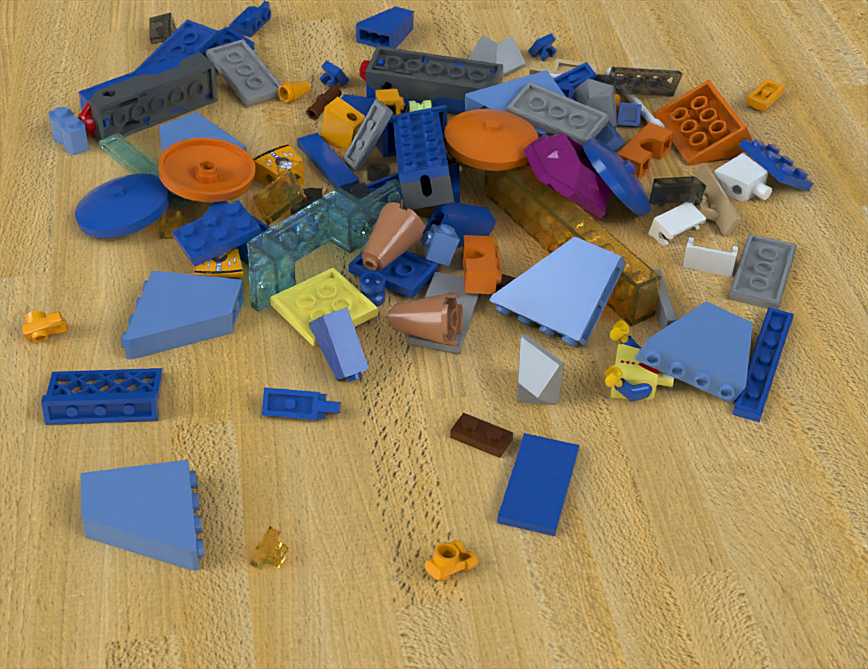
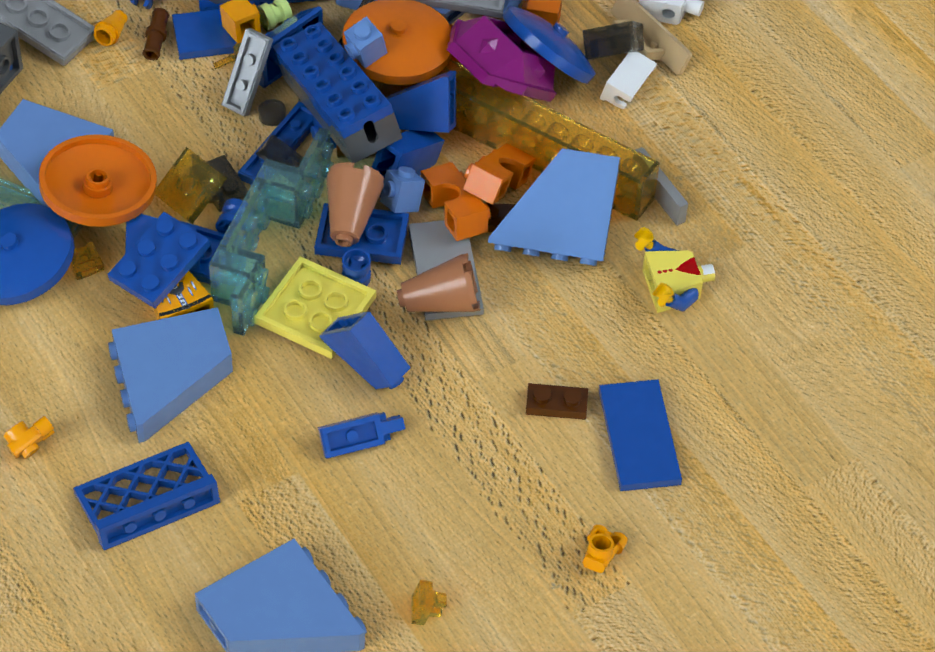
camera: 25 degrees left, 10 degrees up
light orange torso [252,143,305,192] -> none
blue tile [297,133,359,193] -> none
light orange torso [321,97,365,151] -> none
slope [517,334,564,405] -> none
medium blue slope [635,301,753,404] -> none
white hinge [683,237,738,277] -> none
light grey tile [728,234,797,310] -> none
blue tile [732,307,794,422] -> none
none -> medium blue brick [344,16,388,68]
none -> blue slope [387,71,456,133]
none -> orange arch [463,143,536,205]

